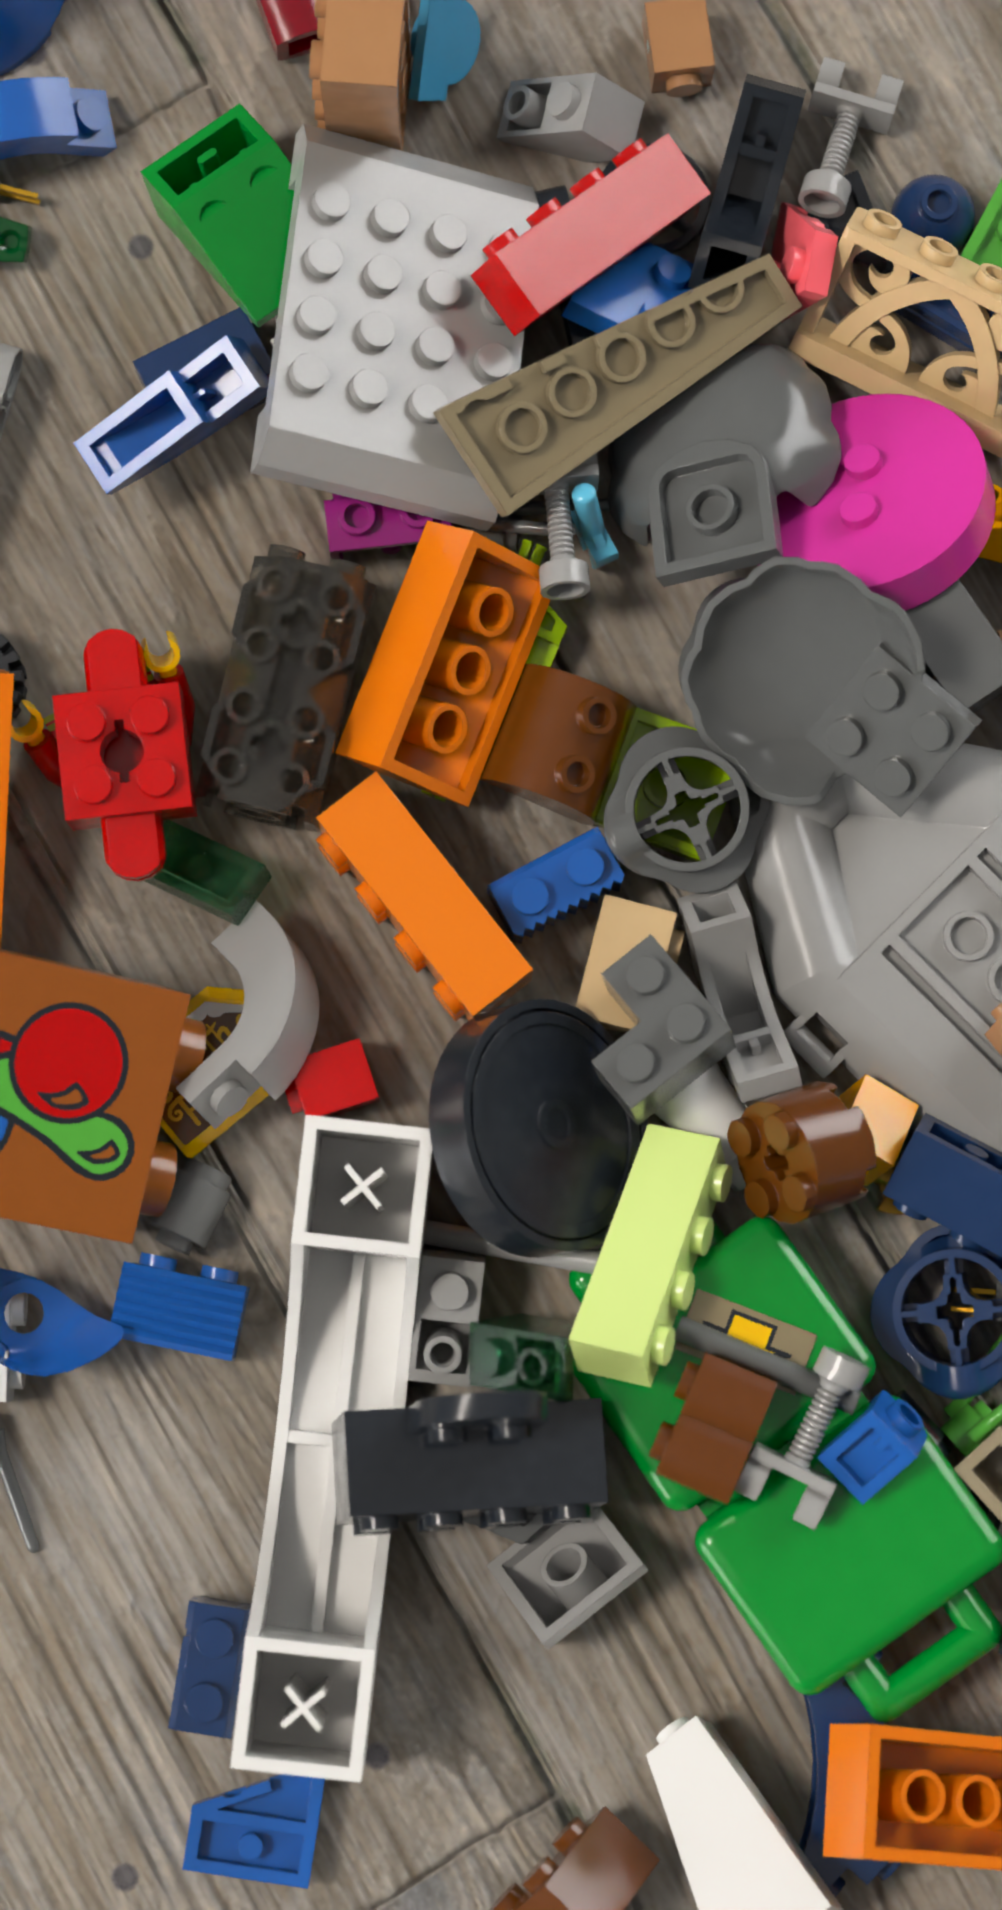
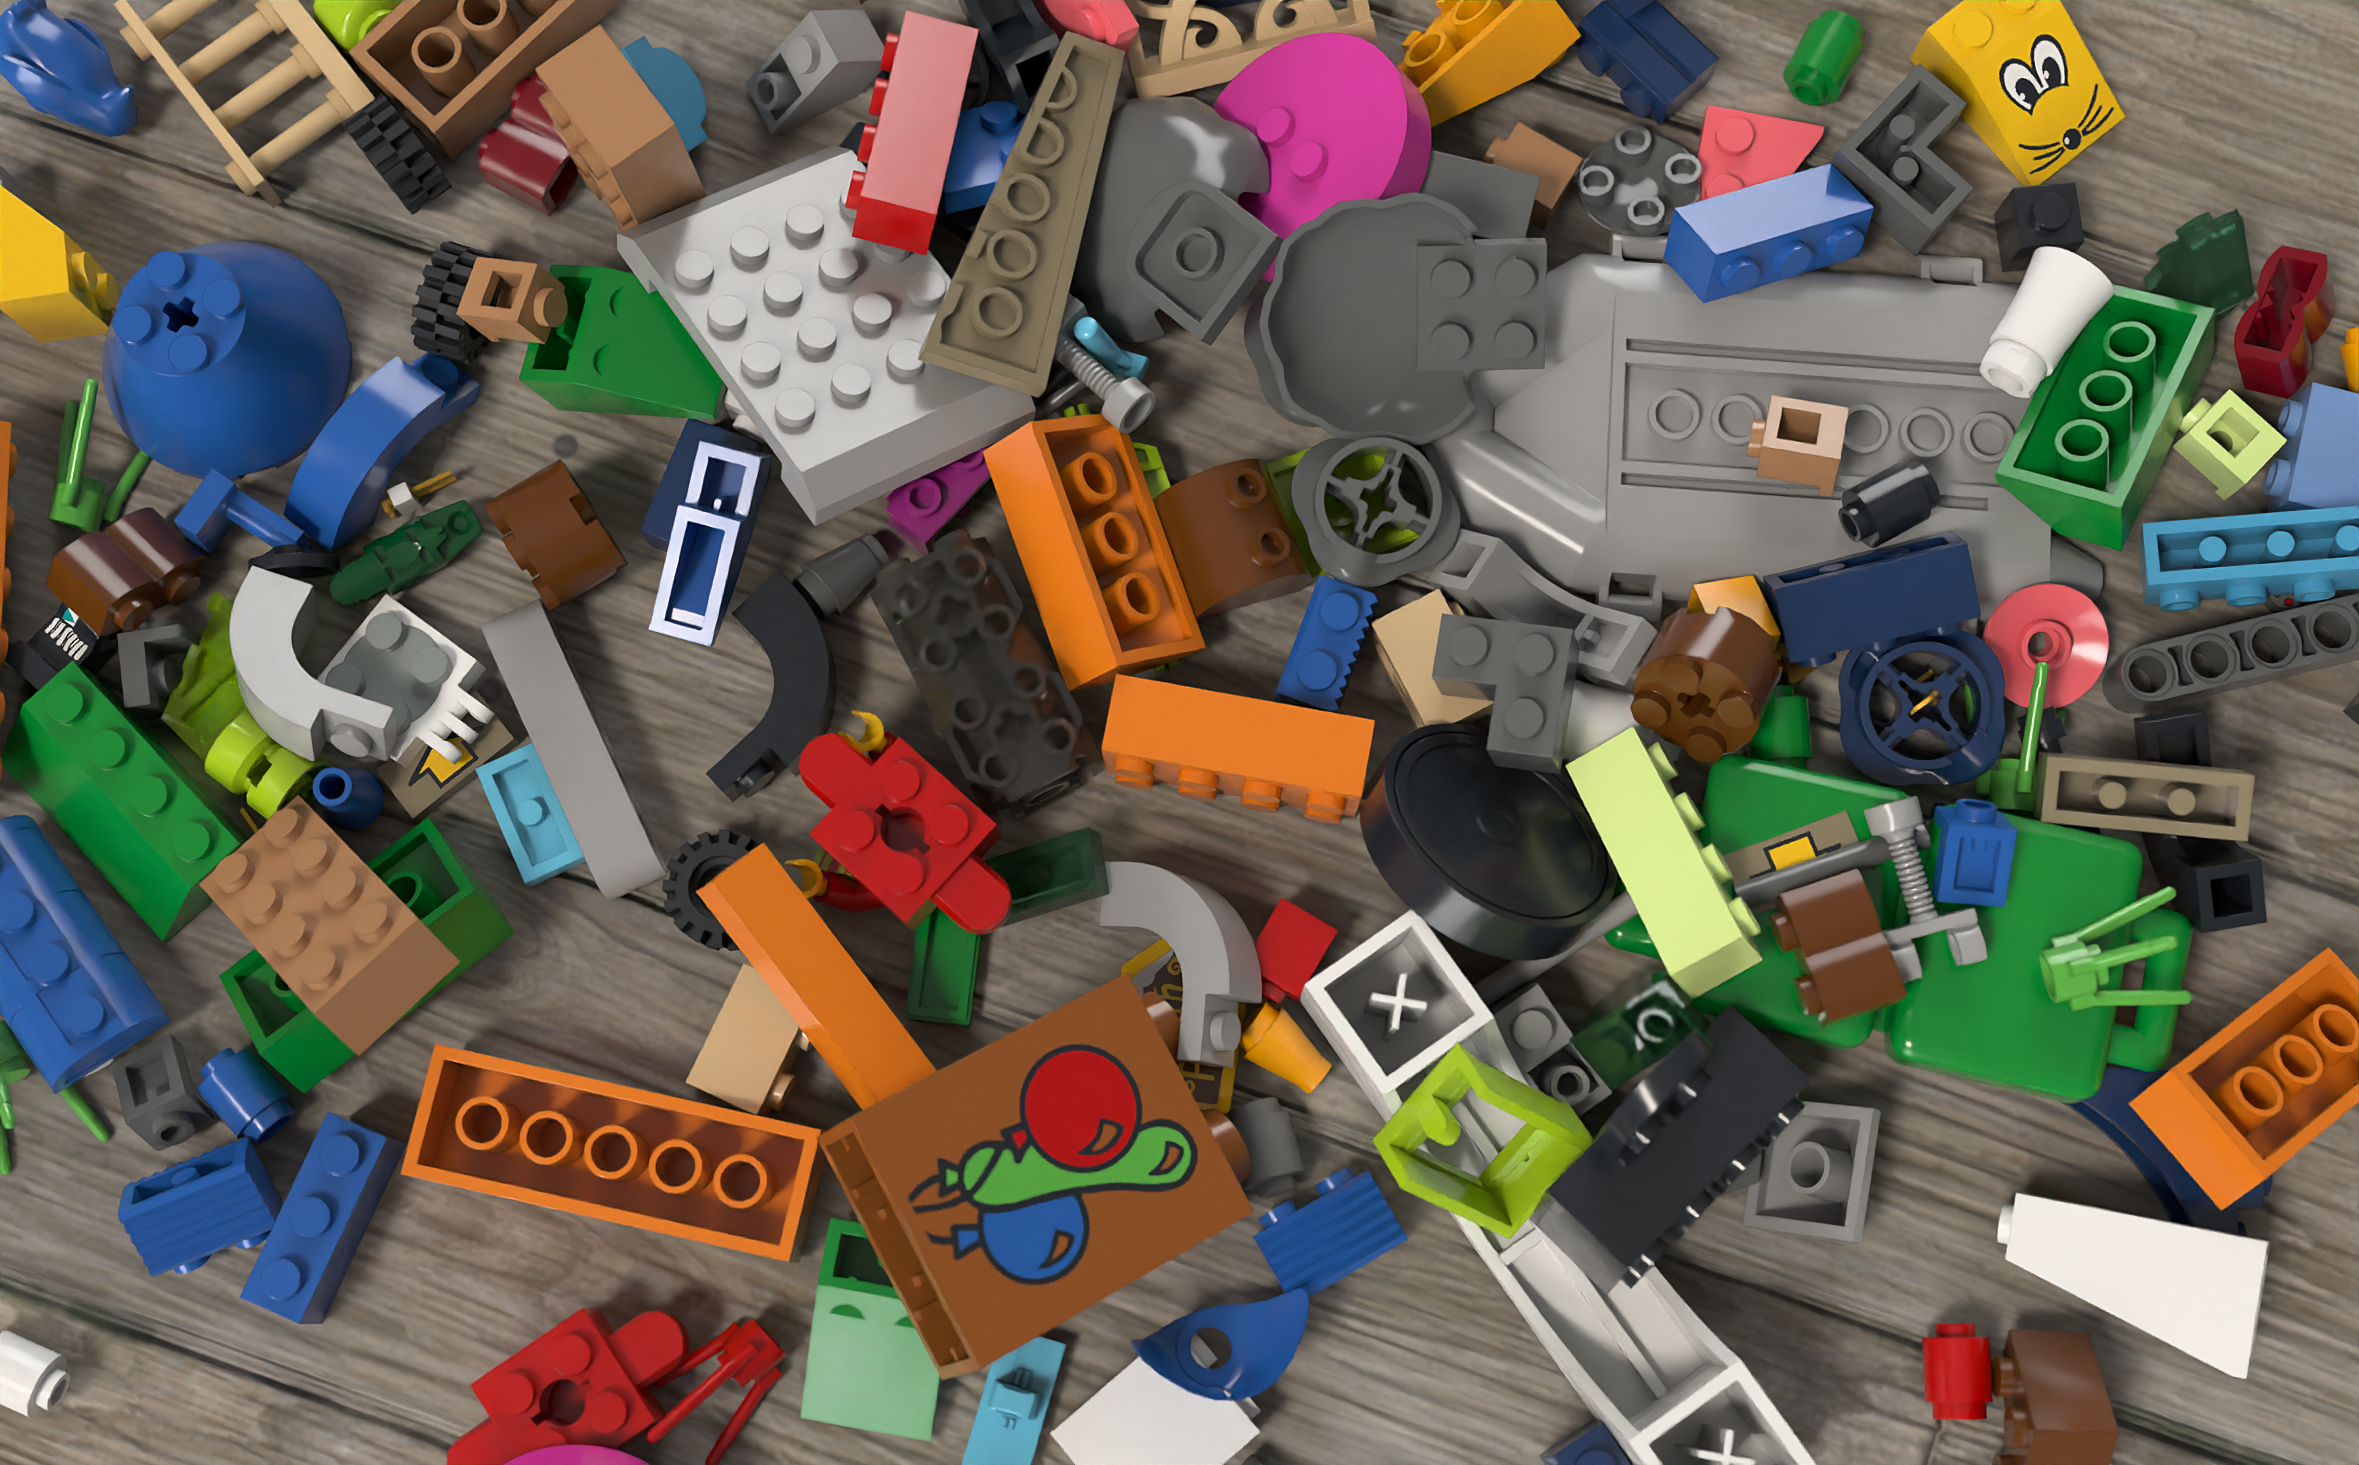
camera: 35 degrees left, 5 degrees down
none -> black tyre [411,241,501,364]
none -> medium nougat brick [456,257,568,344]
none -> reddish brown brick [484,459,628,611]
none -> black arch [706,571,837,802]
none -> dark grey cone [793,532,889,620]
none -> green tile [905,906,982,1027]
none -> light orange cone [1238,1001,1332,1094]
none -> lime window [1372,1042,1594,1239]
none -> green brick [1747,685,1813,770]
none -> red brick [1922,1324,1993,1420]
none -> bright green plant [2039,887,2192,1011]

